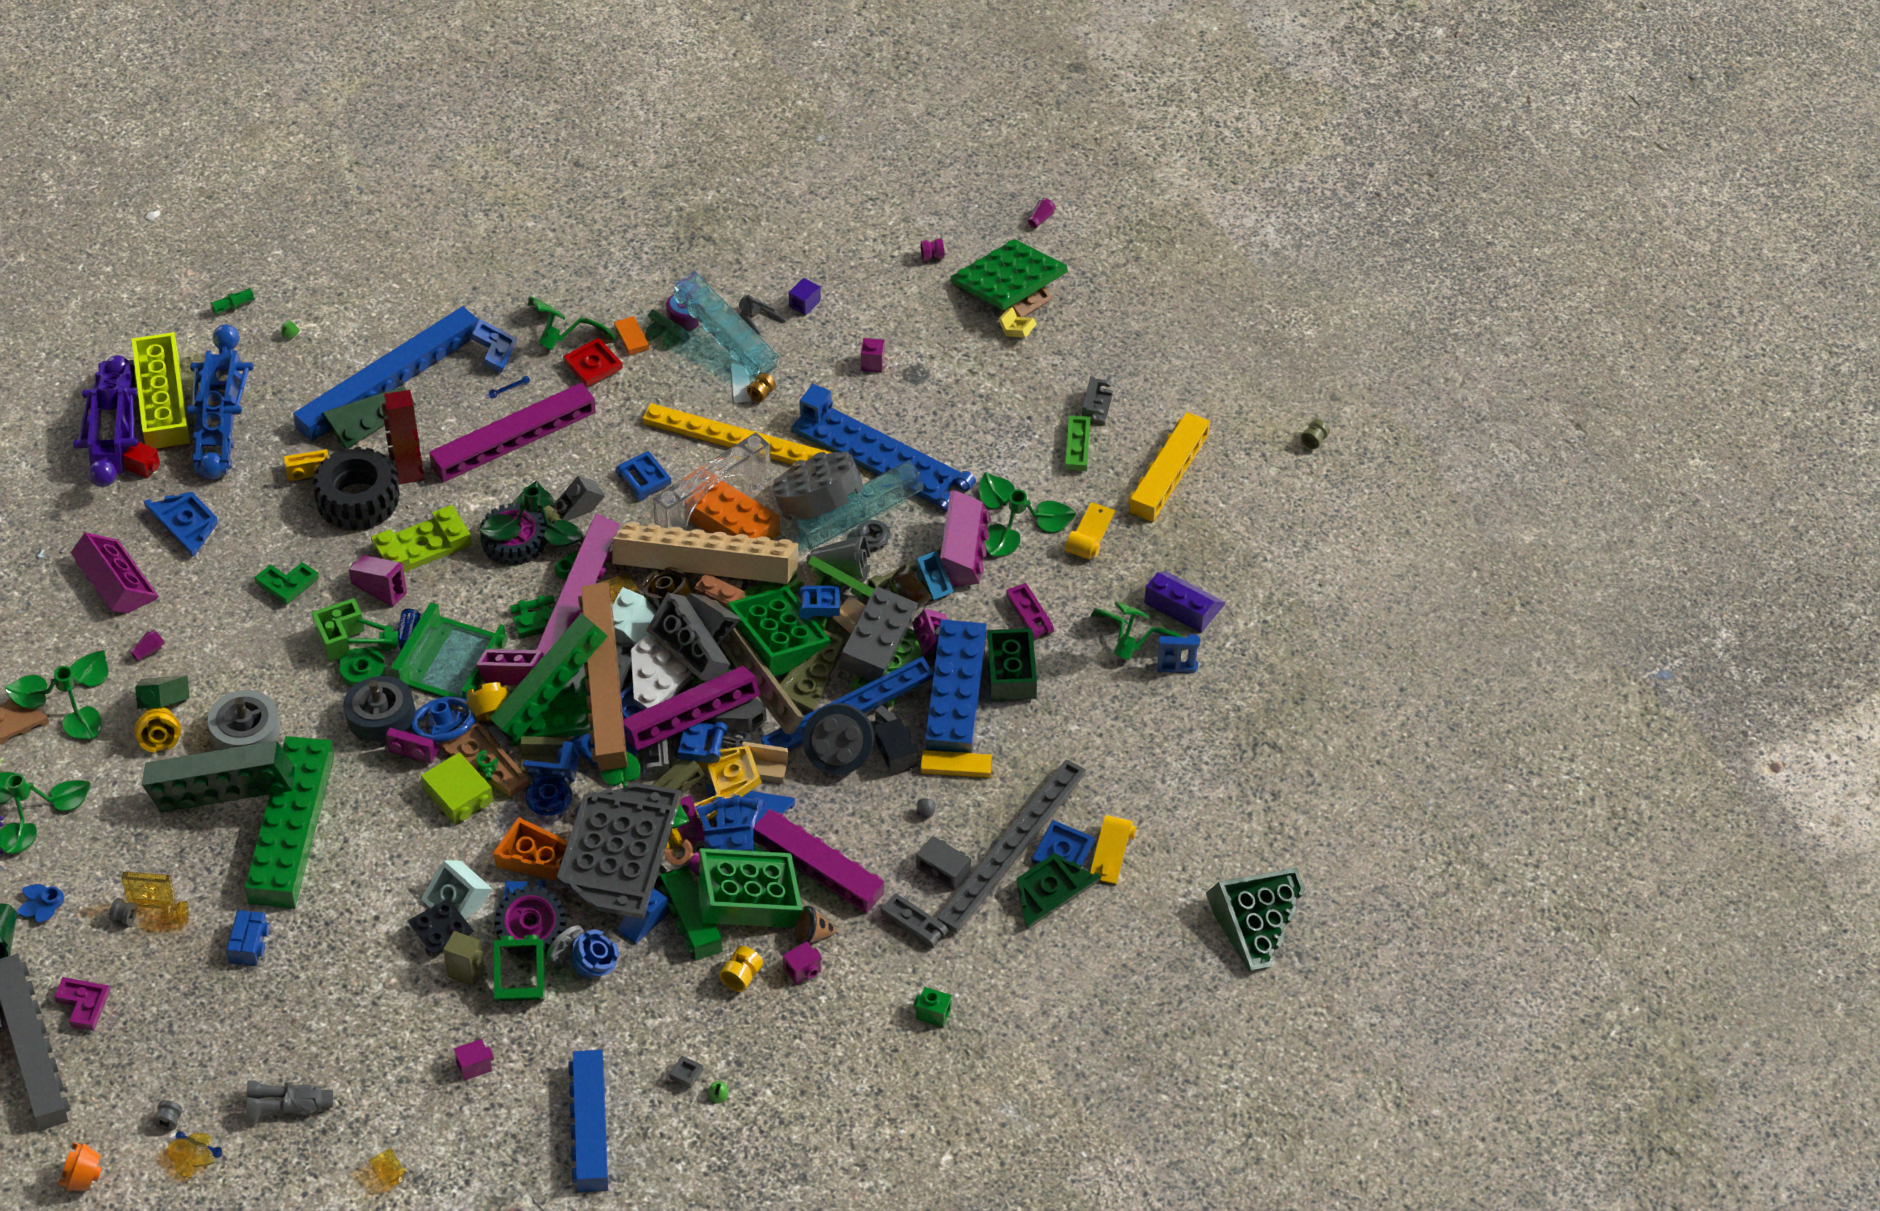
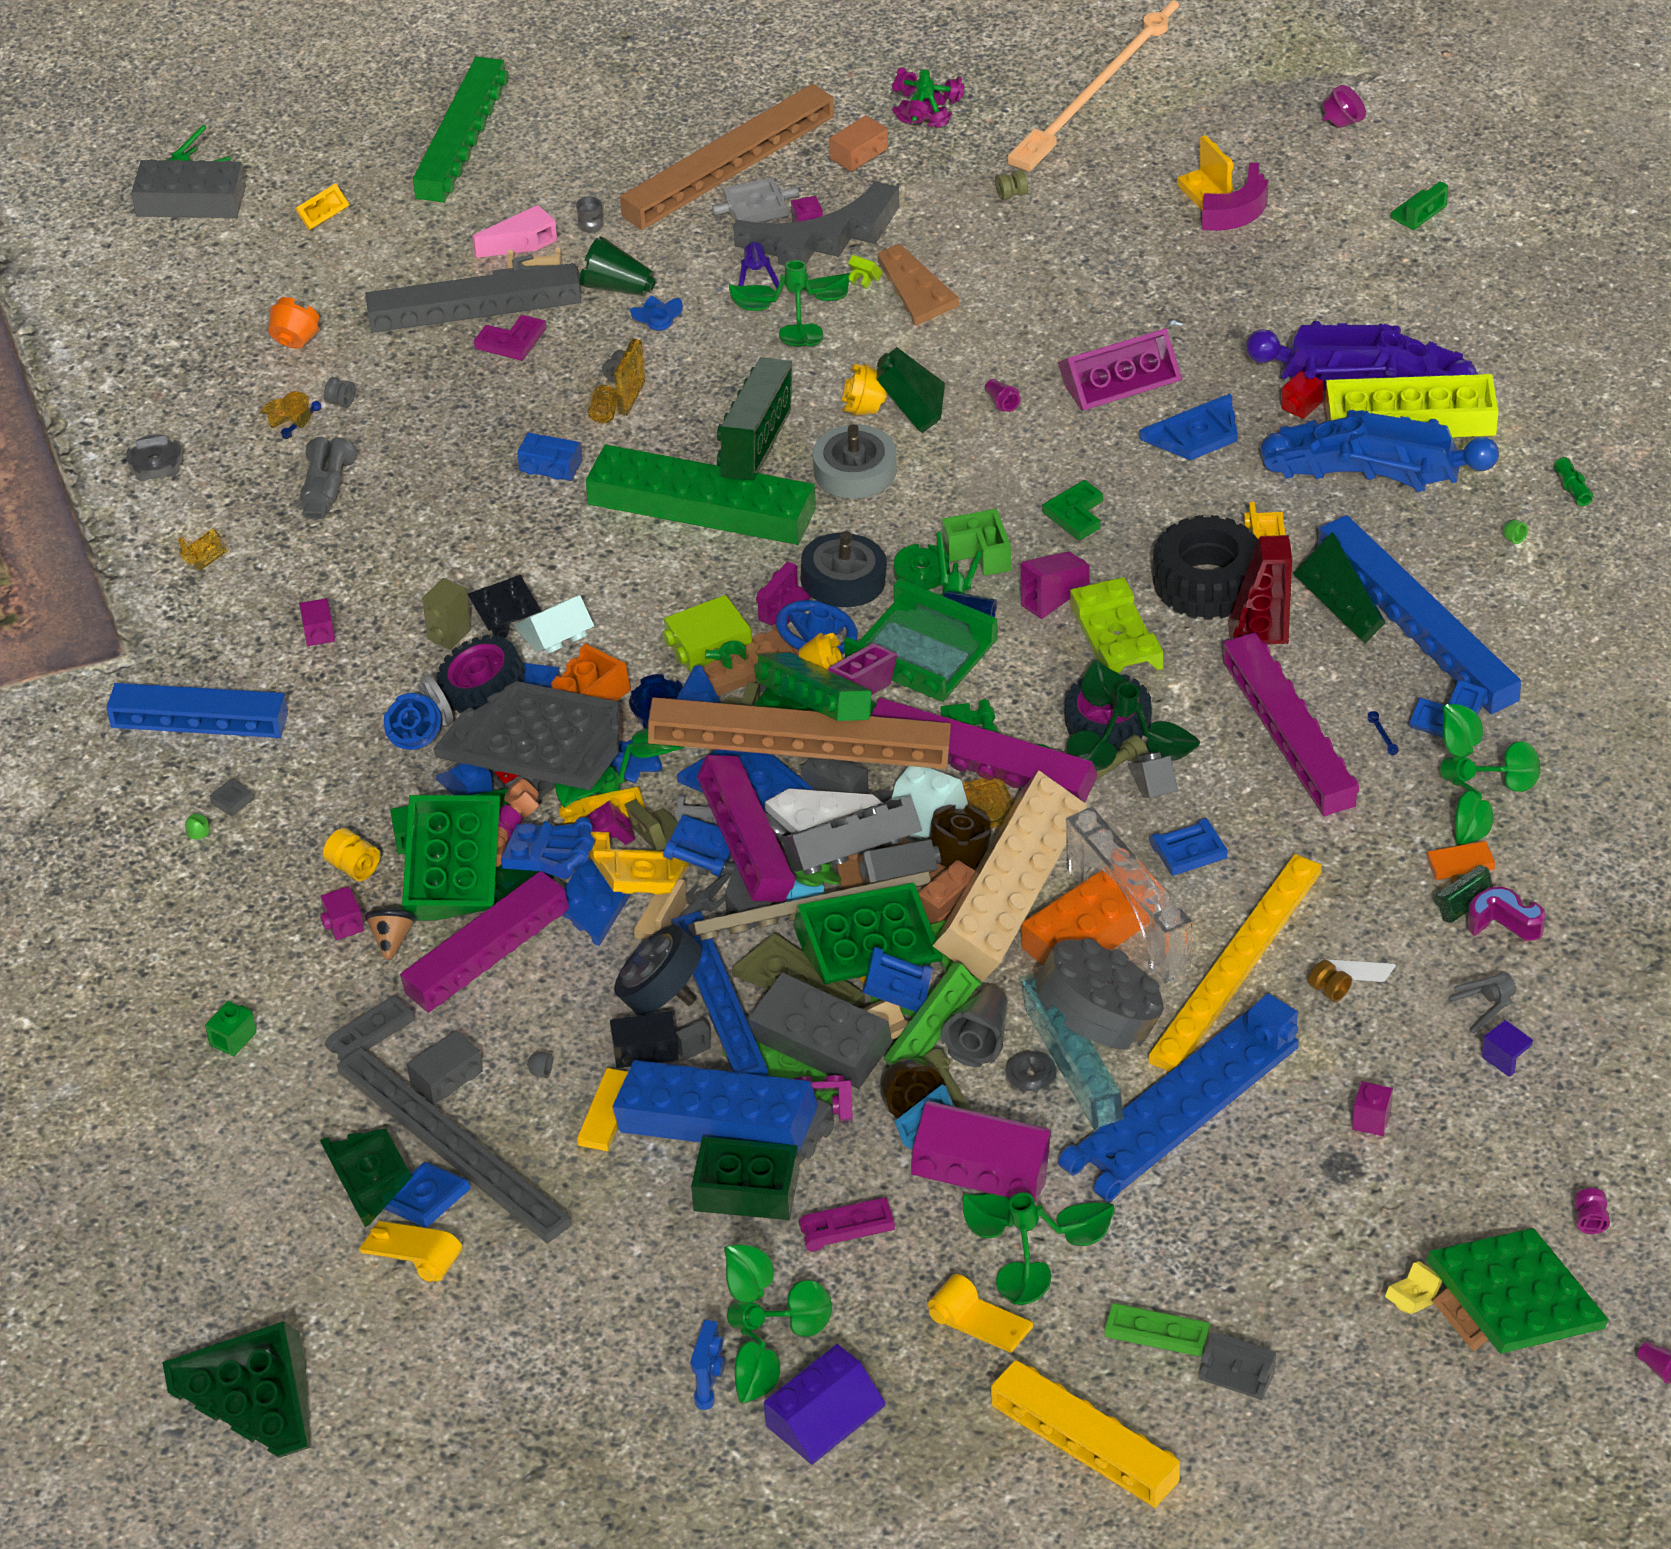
camera: 105 degrees right, 5 degrees down
green plant [5,650,109,740] -> none
green window [493,935,545,1002] -> none
red plate [563,338,623,387] -> none
clear light blue brick [673,271,779,378] -> none

